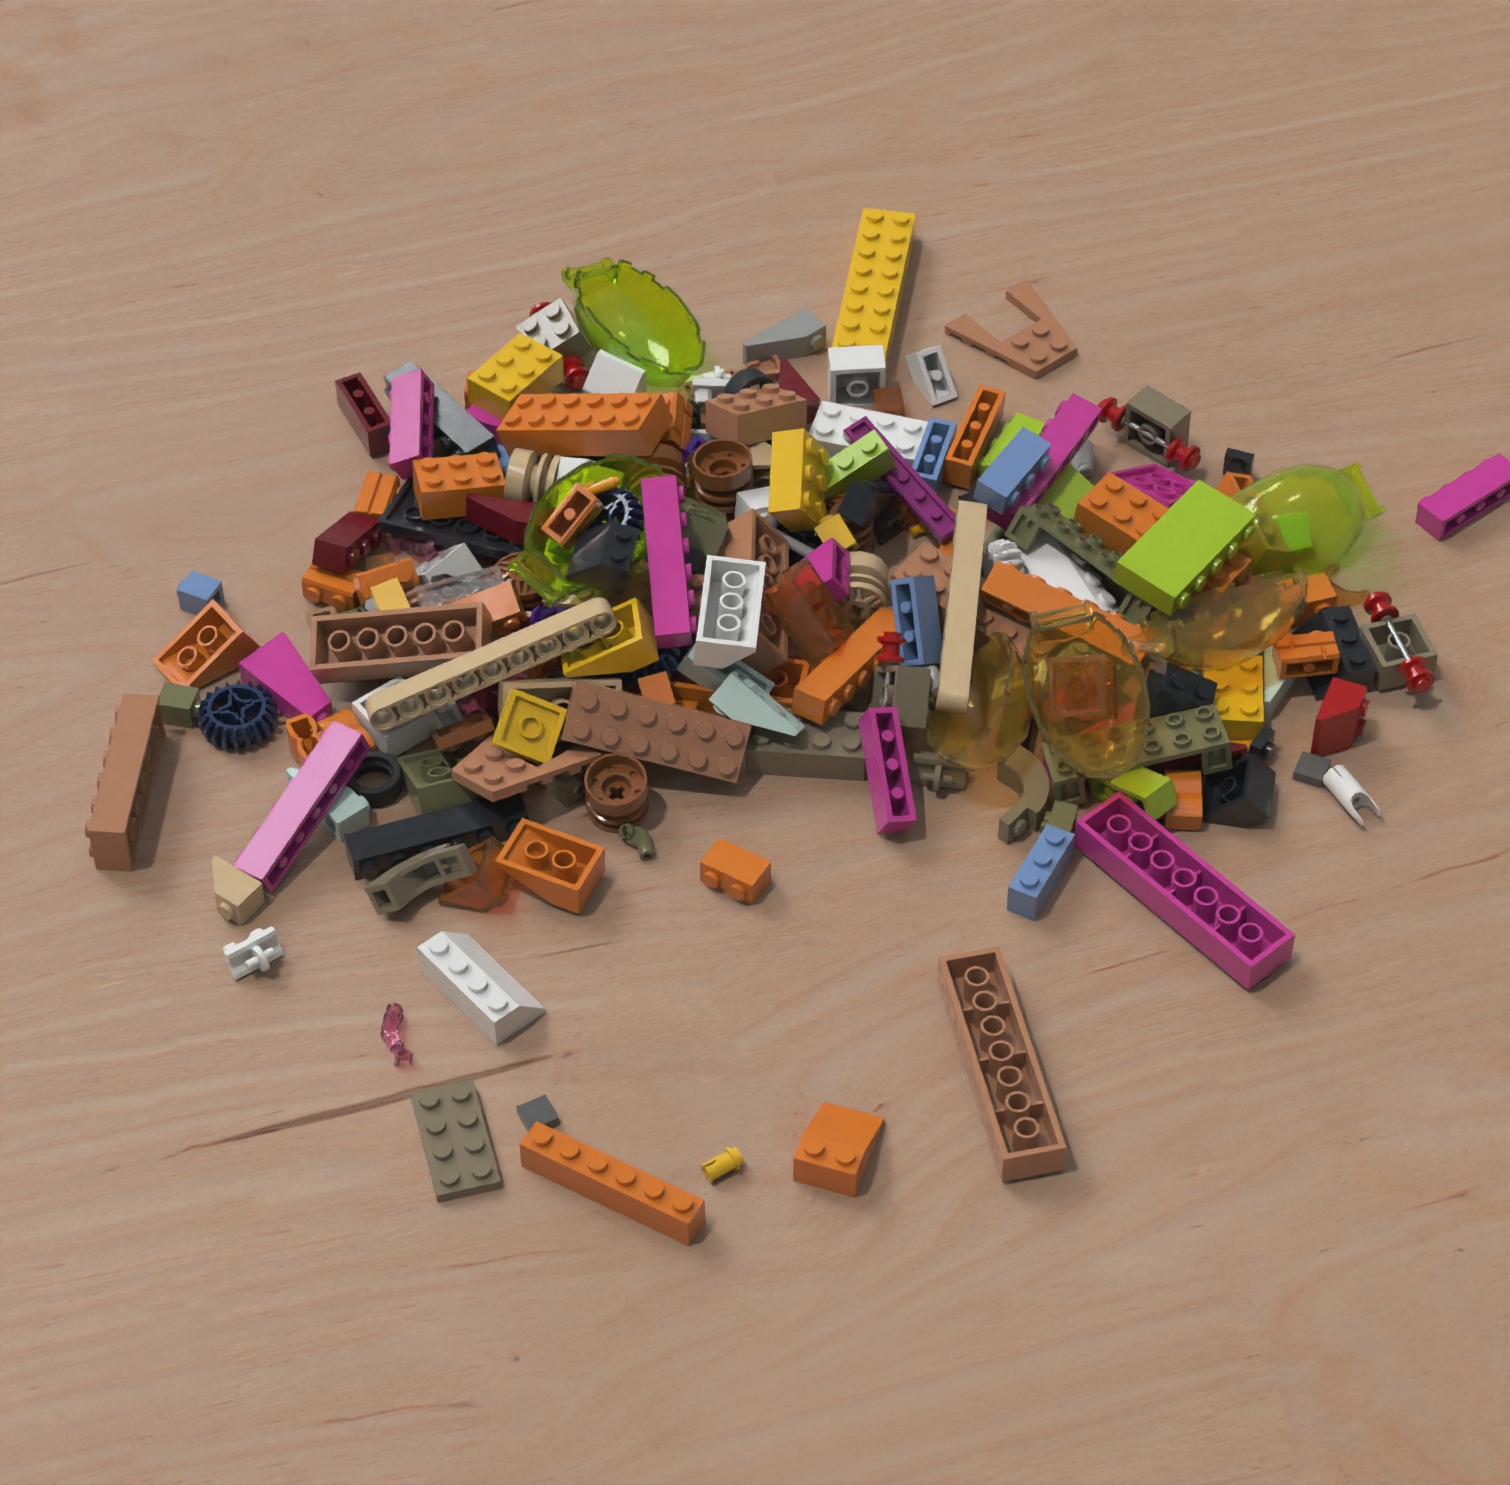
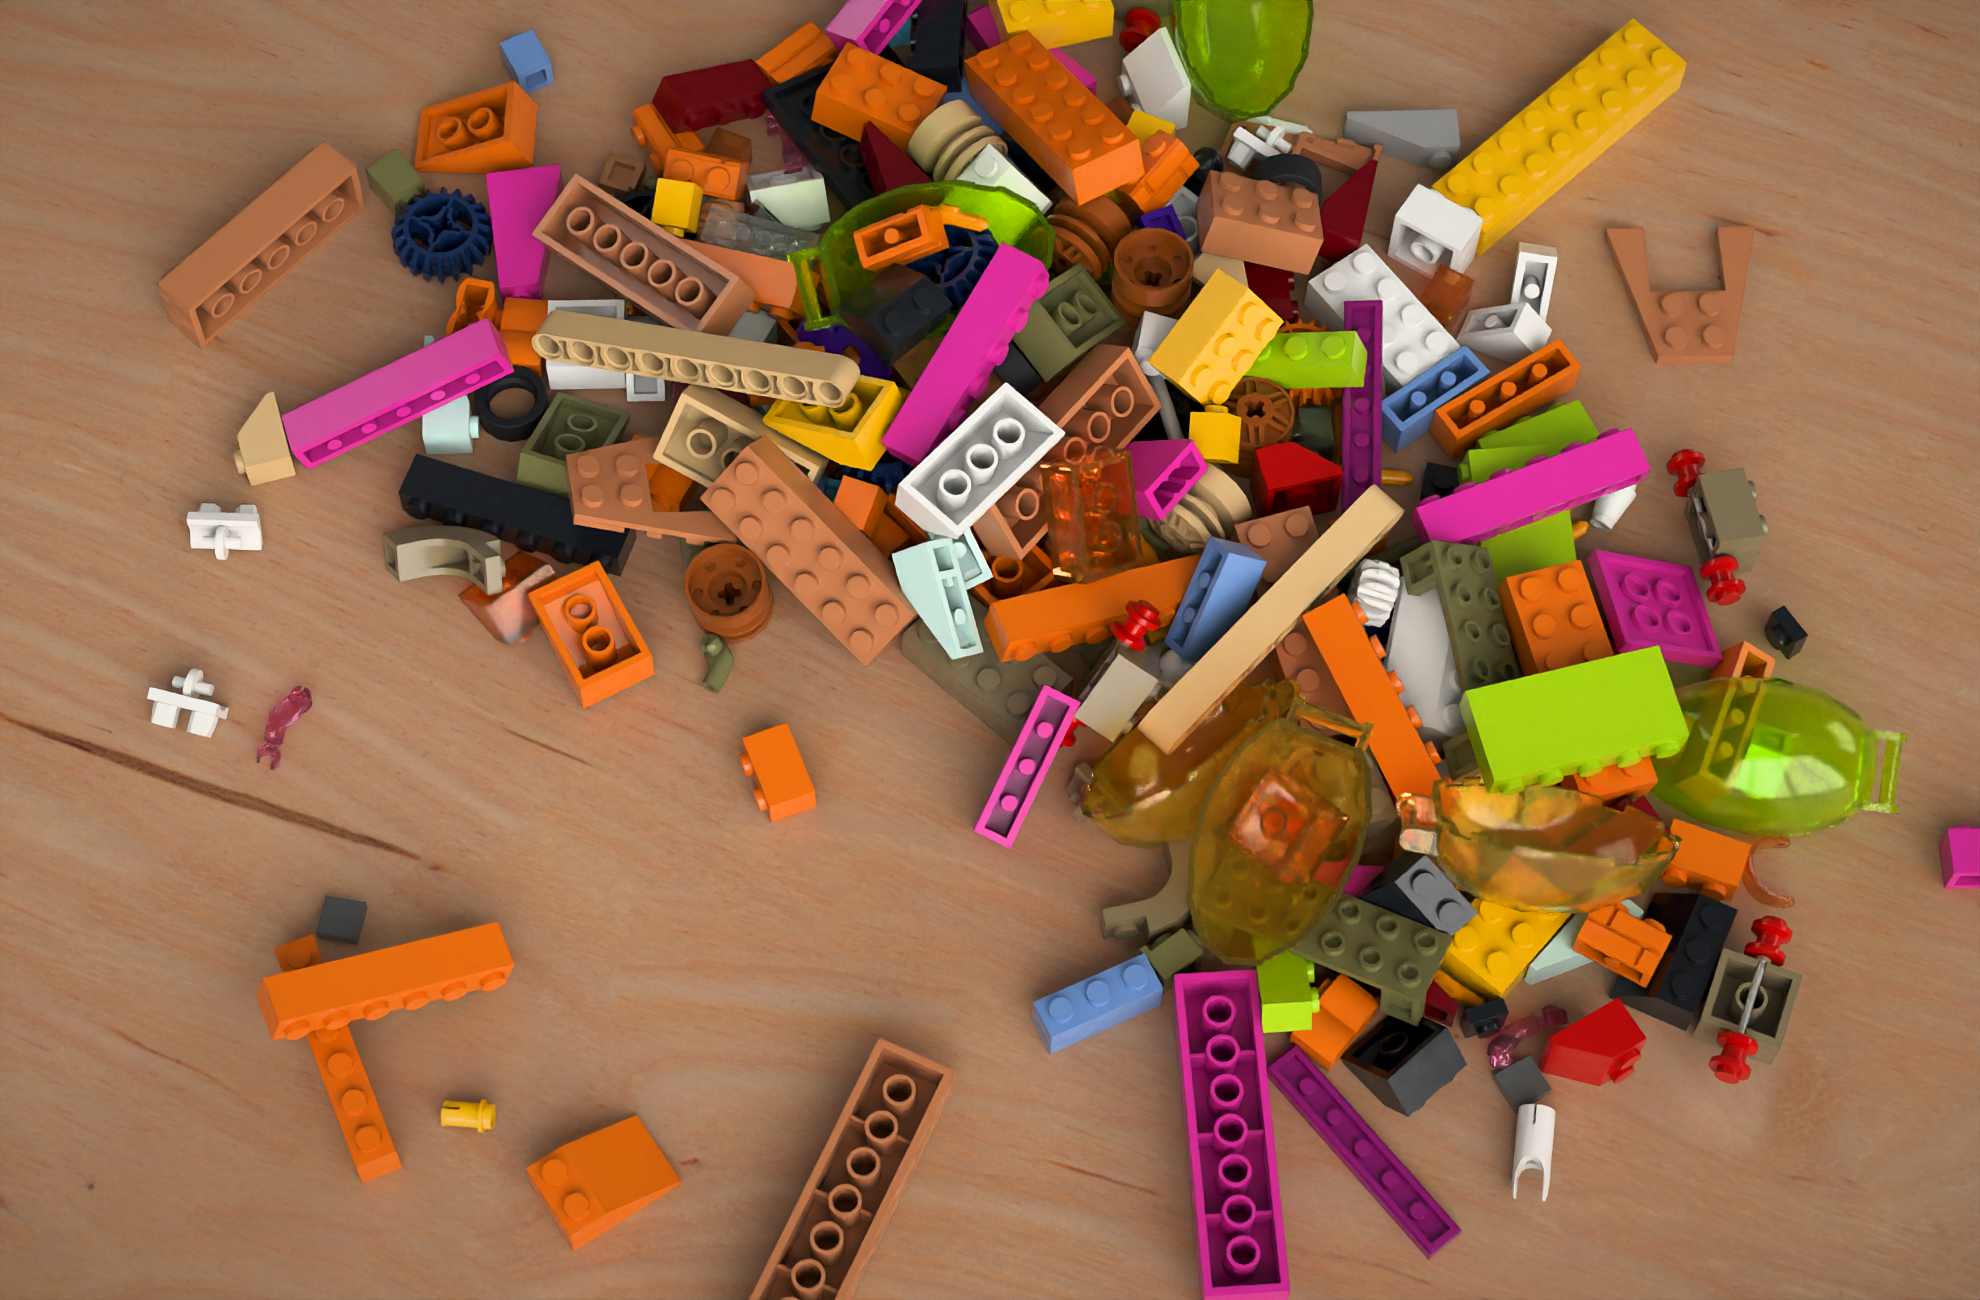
camera: 35 degrees right, 15 degrees up
dark tan plate [410,1079,501,1203] -> none
white slope [417,931,546,1045] -> none
dark orange plate [430,711,495,753] -> none
yellow plate [491,688,568,765] -> none
black slope [837,479,898,526] -> none
medium blue brick [973,427,1051,515] -> none
none -> white hips [147,668,229,738]
none -> orange brick [256,921,515,1041]
none -> red slope [1250,442,1343,518]
none -> magenta tile [1267,1044,1462,1260]
none -> white slope [1456,302,1552,364]
none -> clear pink arm [1487,1005,1569,1069]

